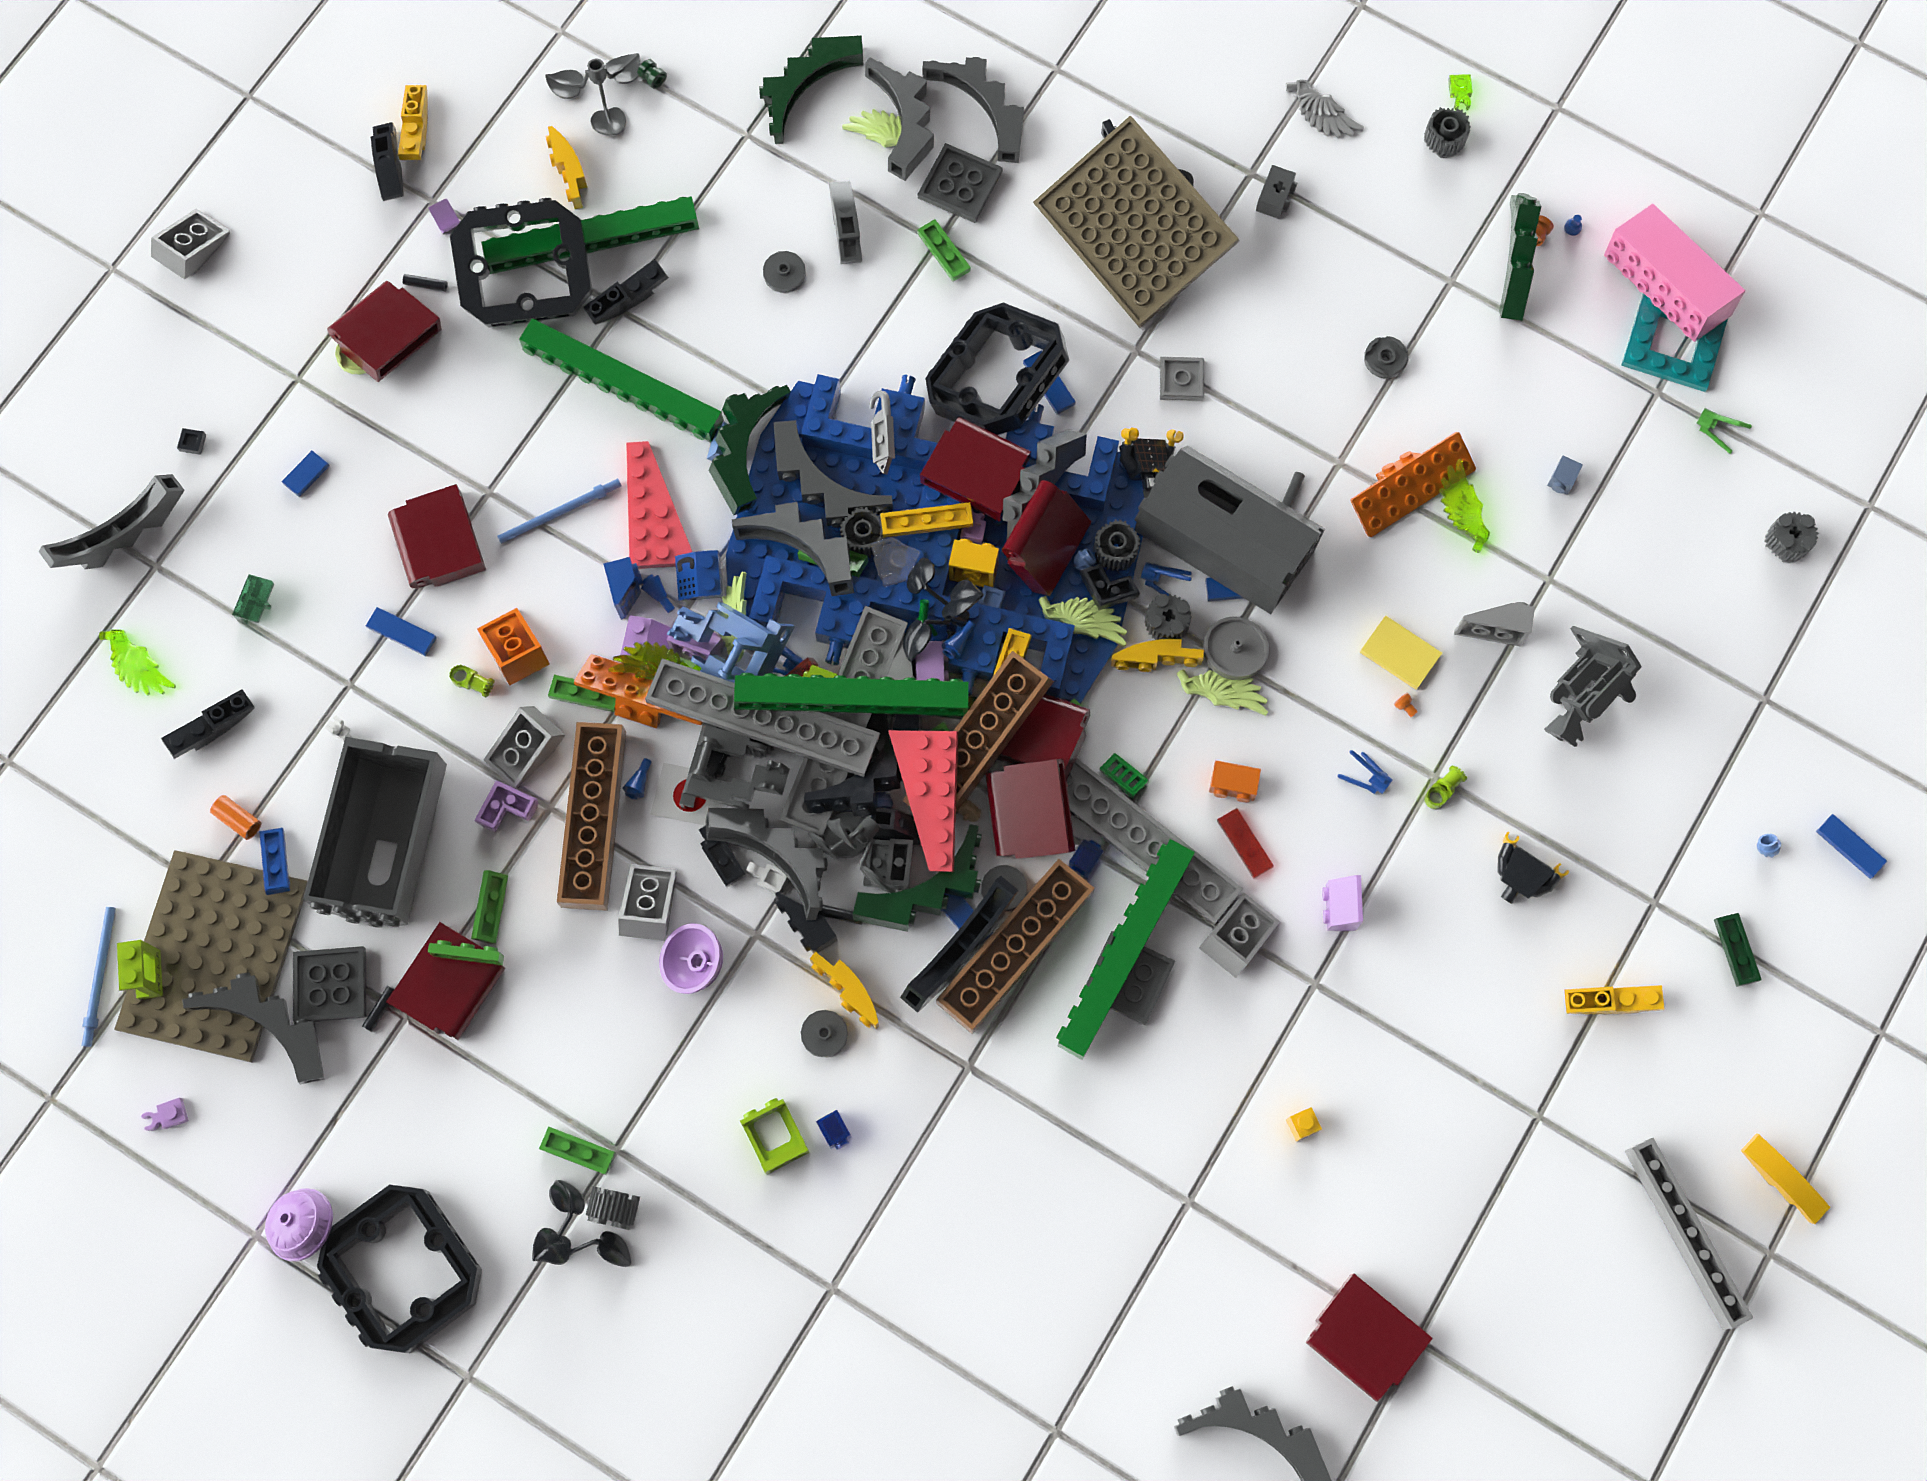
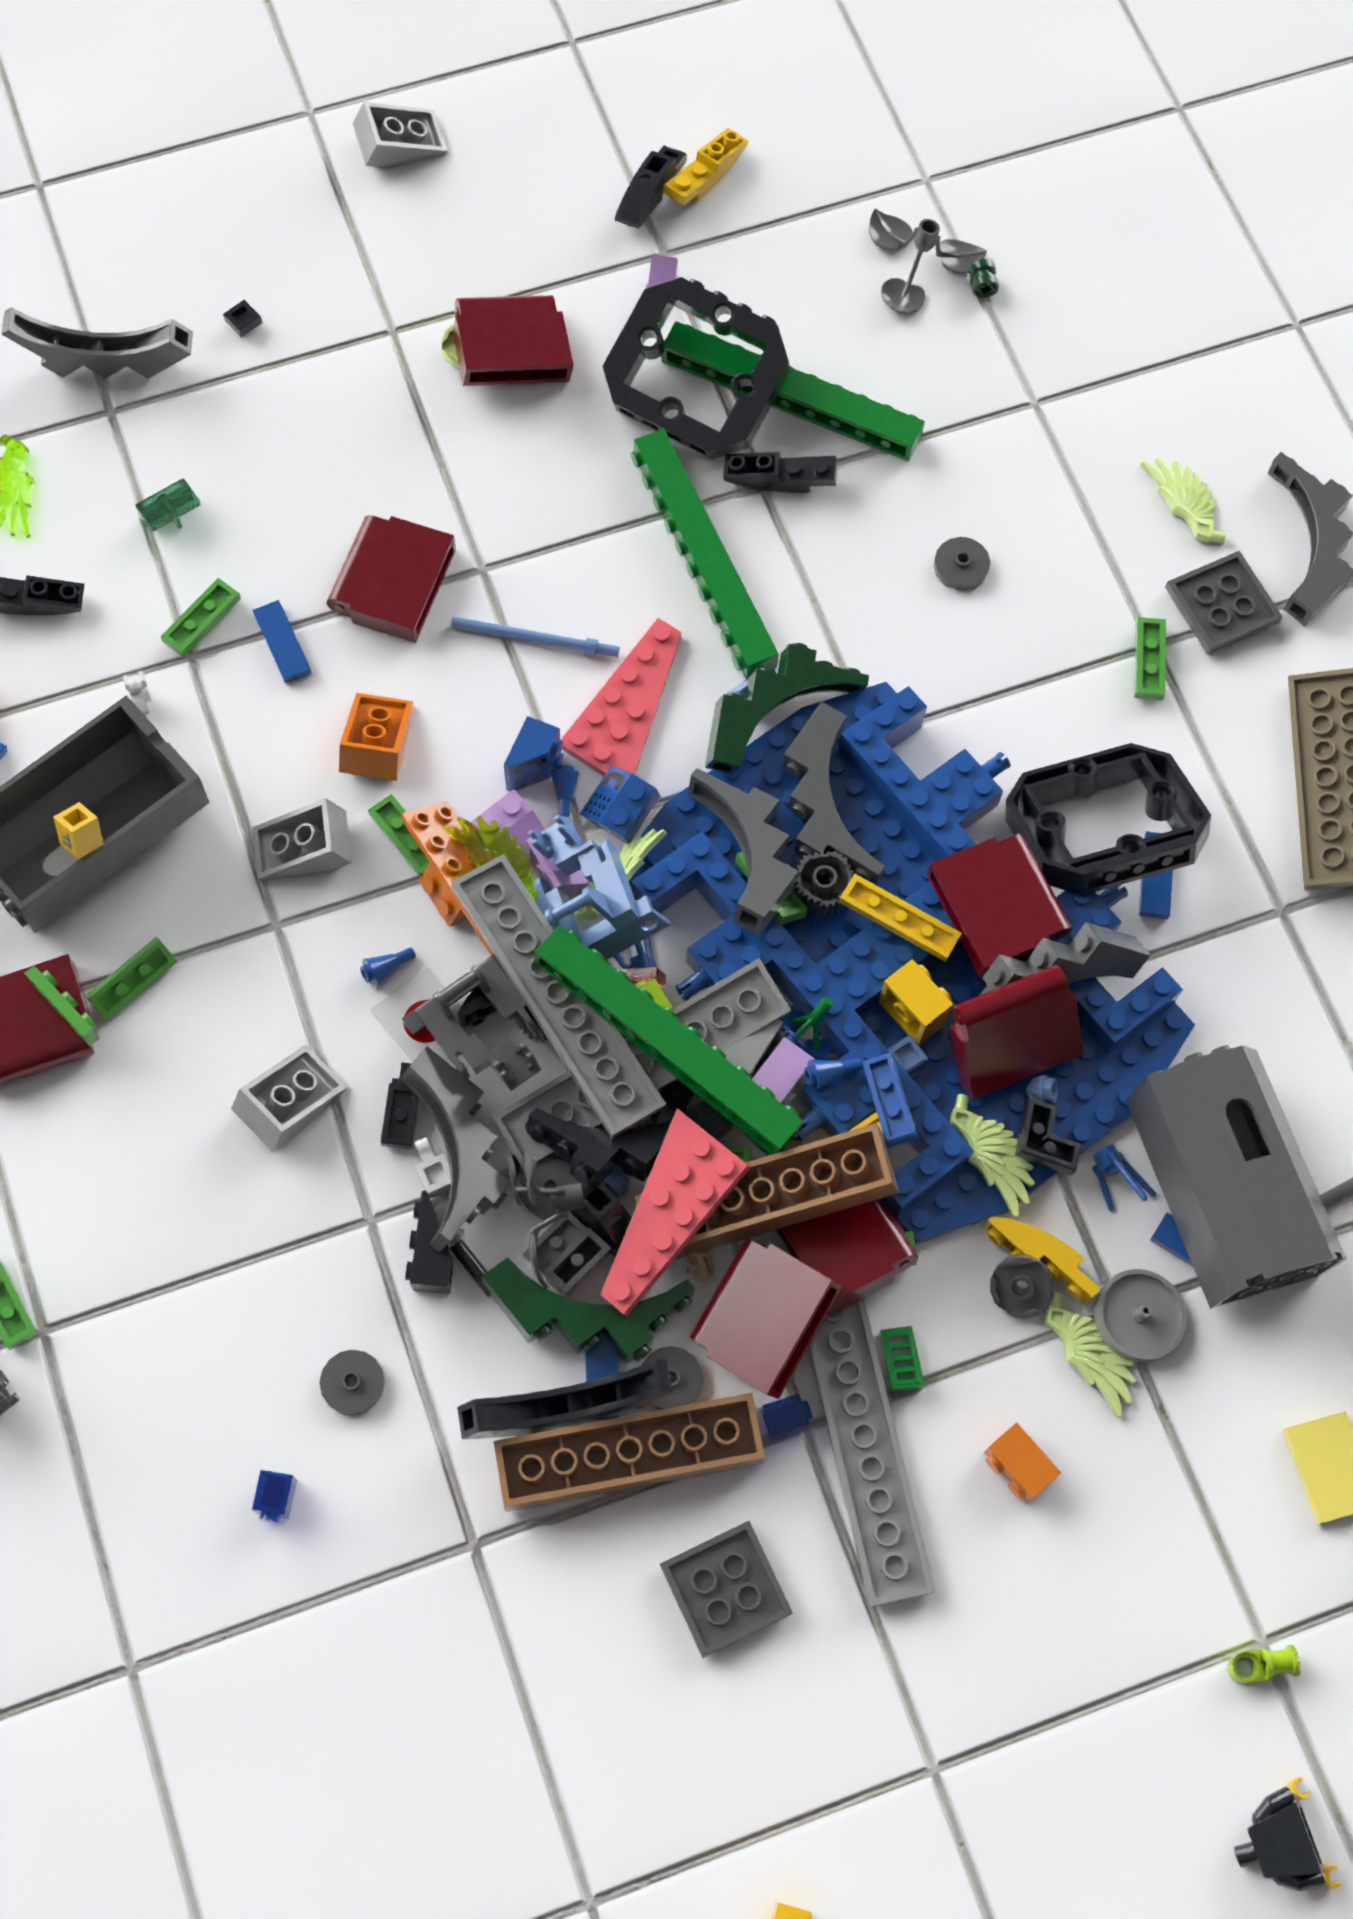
camera: 35 degrees right, 5 degrees down
blue tile [281,450,330,497] -> none
black piece [402,274,448,292] -> none
lime connector [449,664,495,698] -> none
lavender brick [474,780,538,832] -> none
yellow slope [546,126,588,209] -> none
medium nougat brick [557,722,627,911] -> none
lavender hat [659,923,723,994] -> none
lime window [740,1098,810,1175] -> none
dark green arch [759,35,864,144] -> none
yellow slope [809,952,879,1029] -> none
dark grey slope [829,180,862,264] -> none
dark grey arch [865,57,934,181] -> none
light grey plate [870,390,895,475] -> none
clear plate [870,537,921,587] -> none
black plant [903,557,984,662] -> none
lavender plate [960,508,986,544] -> none
green brick [1056,839,1195,1060] -> none
dark grey brick [1093,519,1140,571] -> none
black torso [1119,427,1184,491] -> none
dark grey brick [1144,594,1192,640] -> none
light grey tile [1160,357,1204,401] -> none
light grey slope [1199,892,1280,978] -> none
clear red tile [1217,808,1274,879] -> none
slope [1322,875,1363,931] -> none
blue plant [1337,750,1393,794] -> none
orange piece [1394,692,1418,717] -> none
none -> yellow brick [53,802,104,859]
none -> bright green plate [160,578,241,658]
none -> blue tile [862,1052,919,1148]
none -> dark grey plate [990,1254,1054,1318]

